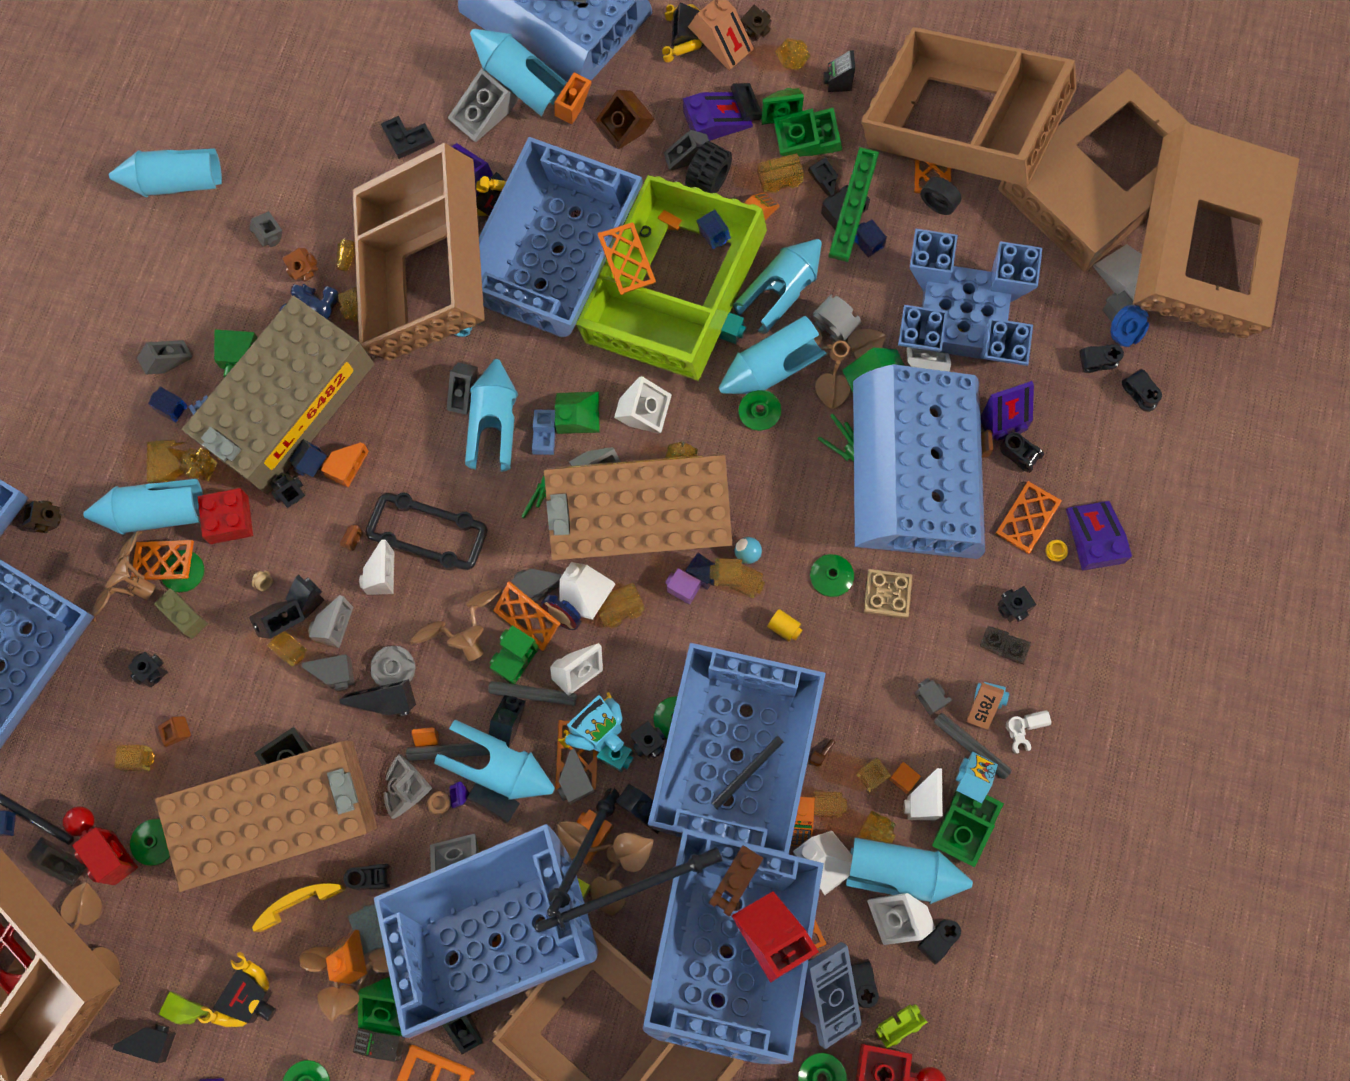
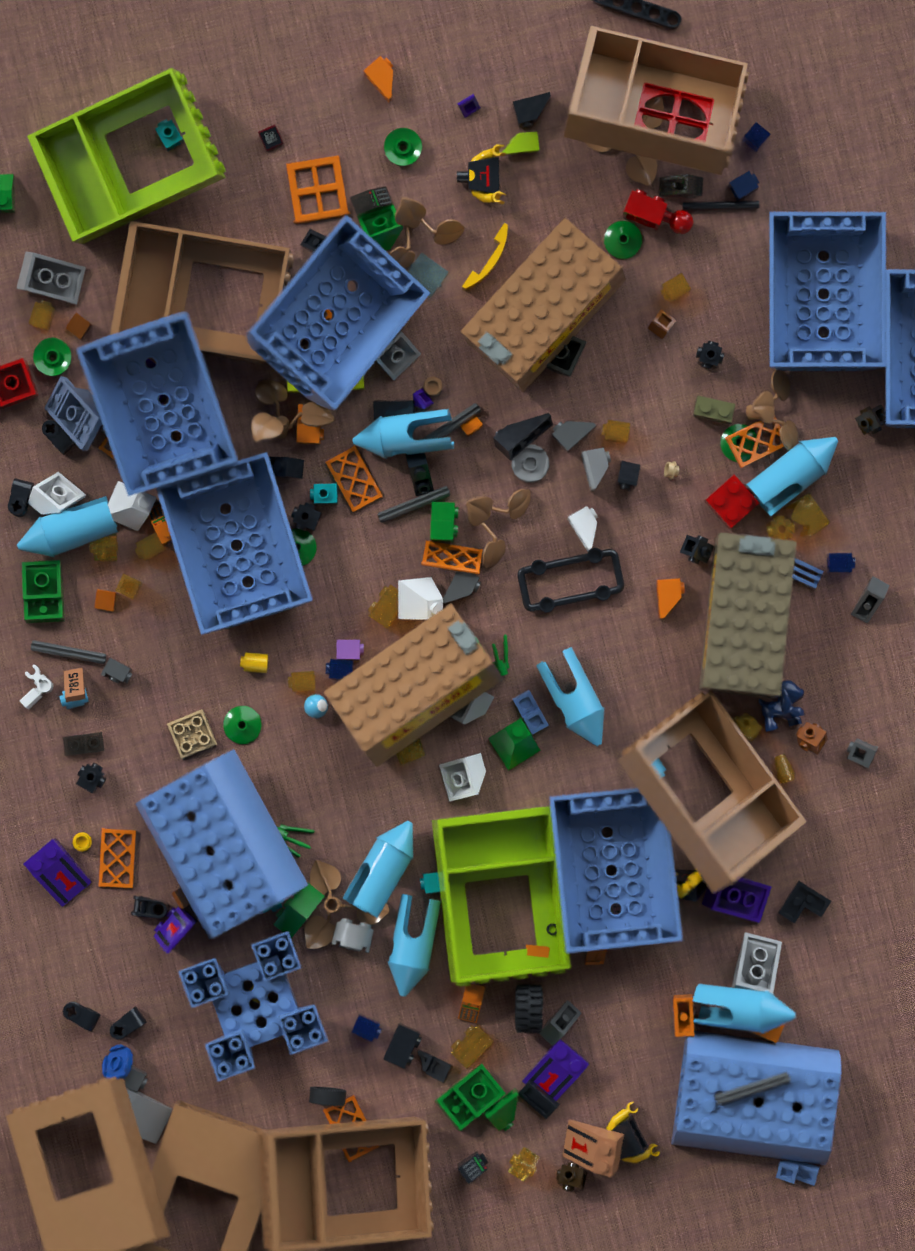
camera: 150 degrees right, 15 degrees up
green torso [214,329,258,378] -> none
black torso [249,599,305,639] -> none
dark blue brick [289,439,327,477] -> none
orange slope [326,929,367,984] -> none
dark orange slope [340,525,363,551] -> none
black piece [343,864,390,890] -> none
light grey brick [384,754,432,819] -> none
dark grey slope [447,363,478,415] -> none
black bar [534,847,722,932] -> none
tile [541,595,582,630] -> none
black bar [547,788,620,917] -> none
white slope [550,643,603,696] -> none
medium azure torso [557,692,624,752] -> none
dark grey slope [558,749,595,805] -> none
reddish brown slope [596,90,655,149] -> none
orange window [597,222,656,295] -> none
clear blue brick [696,209,731,249] -> none
reddish brown plate [708,845,764,917] -> none
clear yellow brick [710,558,742,587] -> none
black bar [711,736,784,810] -> none
red slope [732,891,819,983] -> none
green dish [739,390,781,431] -> none
reddish brown hand [809,739,836,766] -> none
green tile [828,147,879,262] -> none
lime hinge [875,1004,928,1048] -> none
white slope [903,768,943,821] -> none
white slope [907,347,951,372] -> none
medium azure brick [955,751,998,803] -> none

